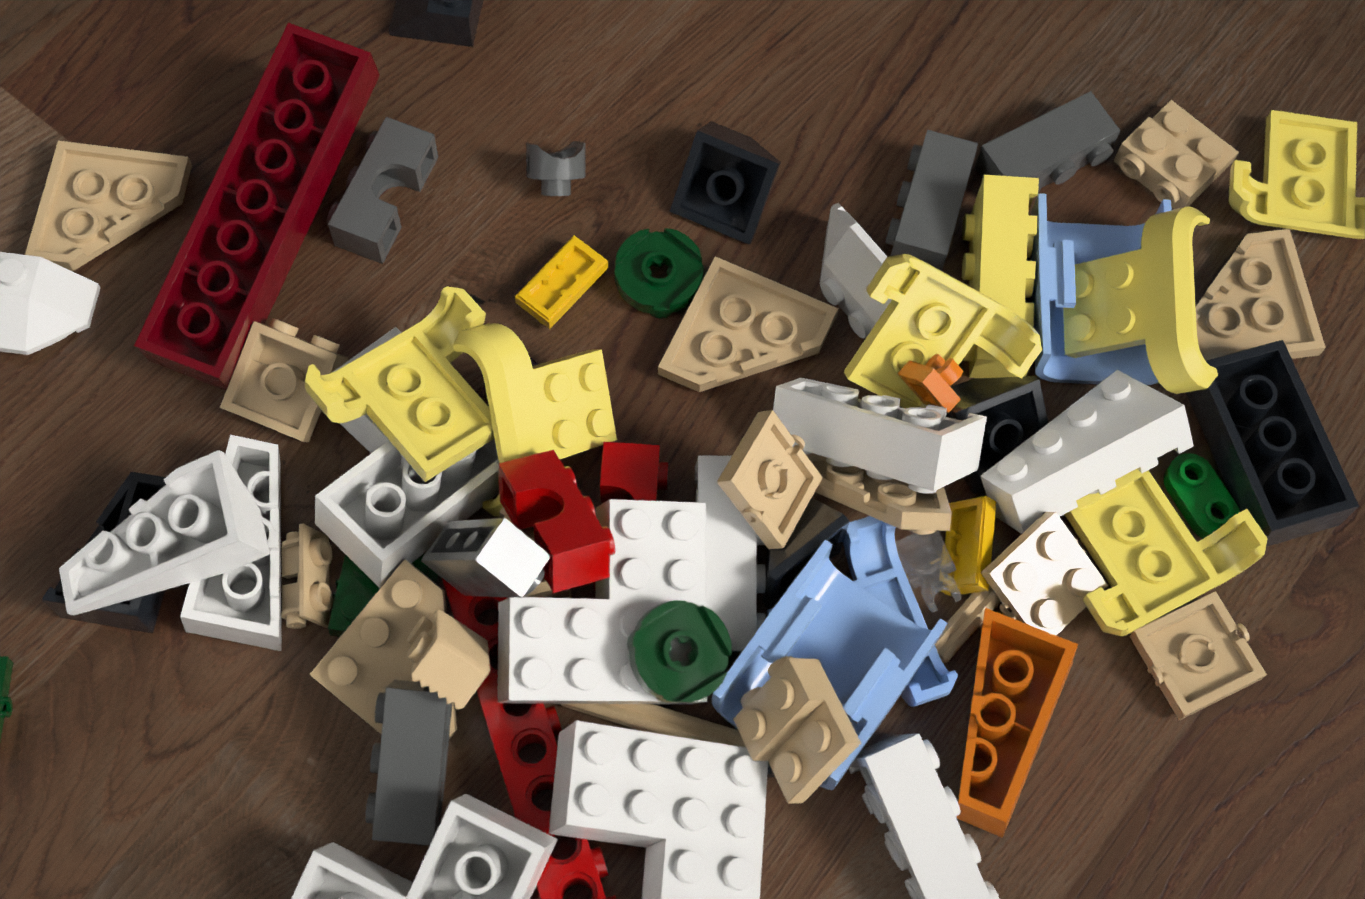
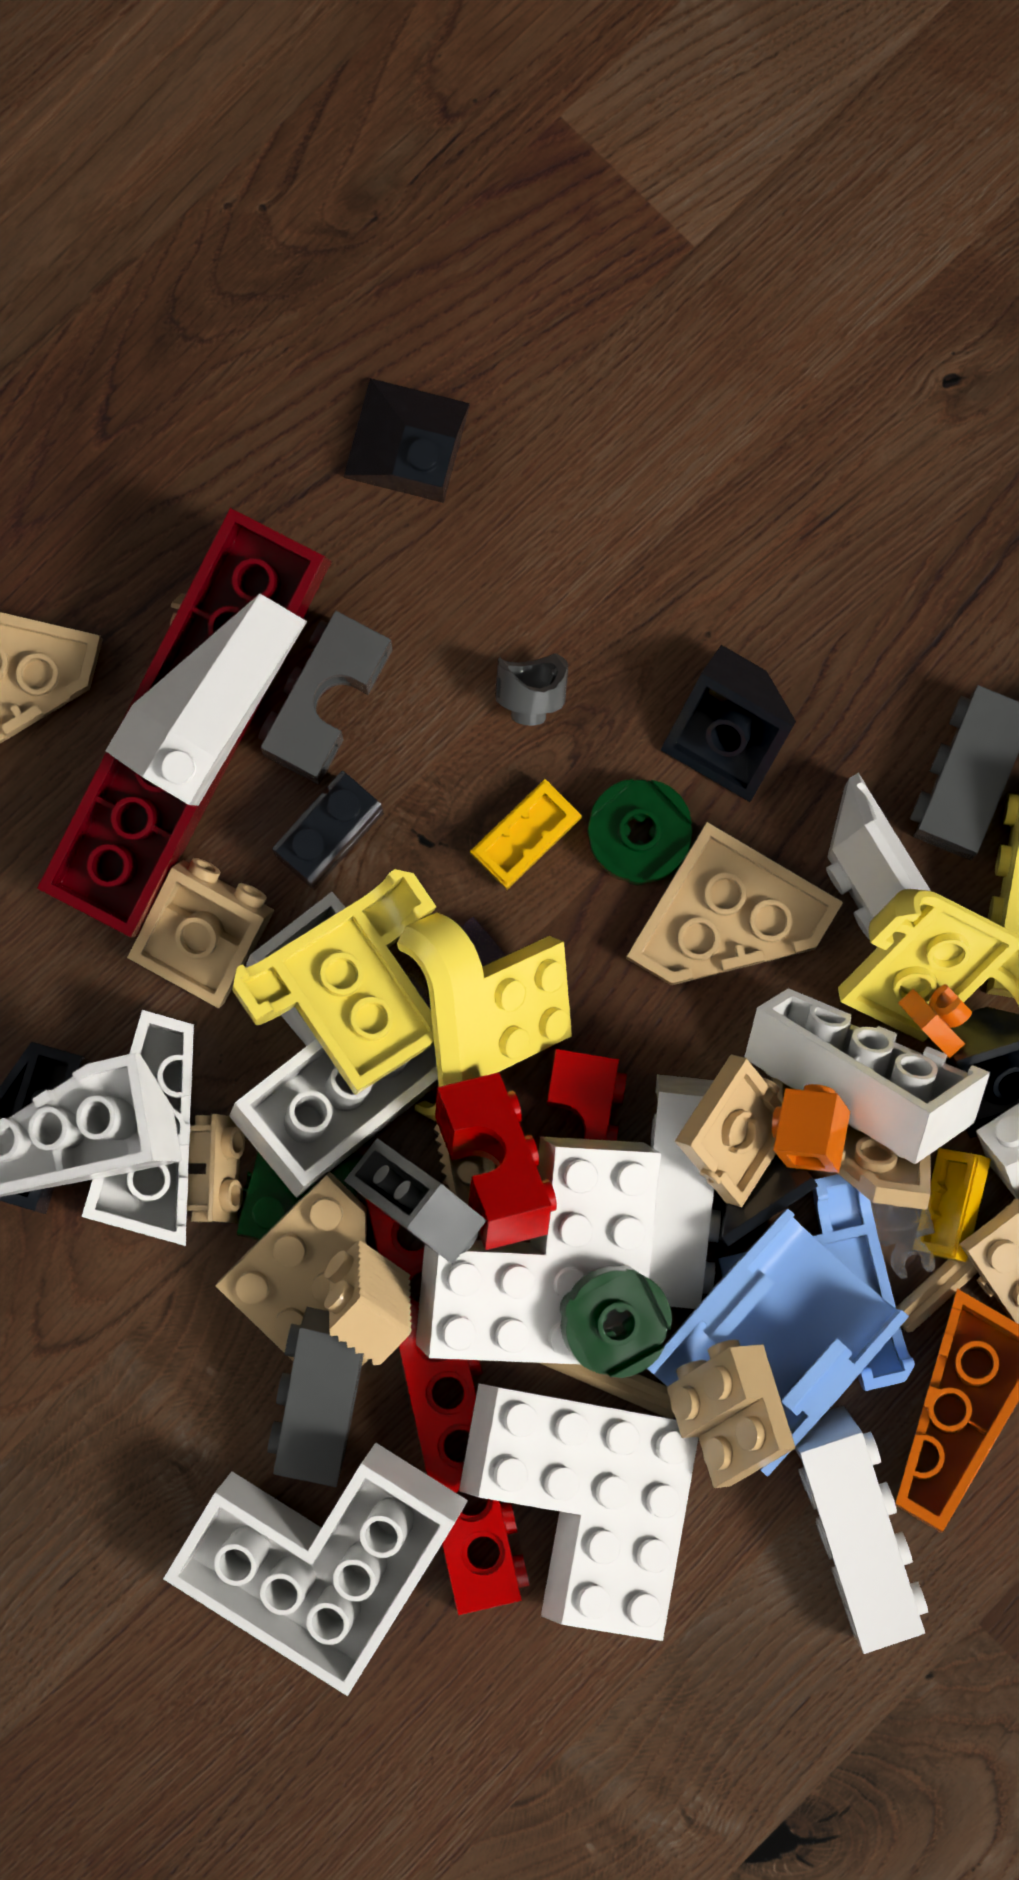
camera: 10 degrees right, 15 degrees up
none -> white wedge [106,594,307,806]
none -> black brick [272,770,384,891]
none -> orange brick [772,1084,850,1173]

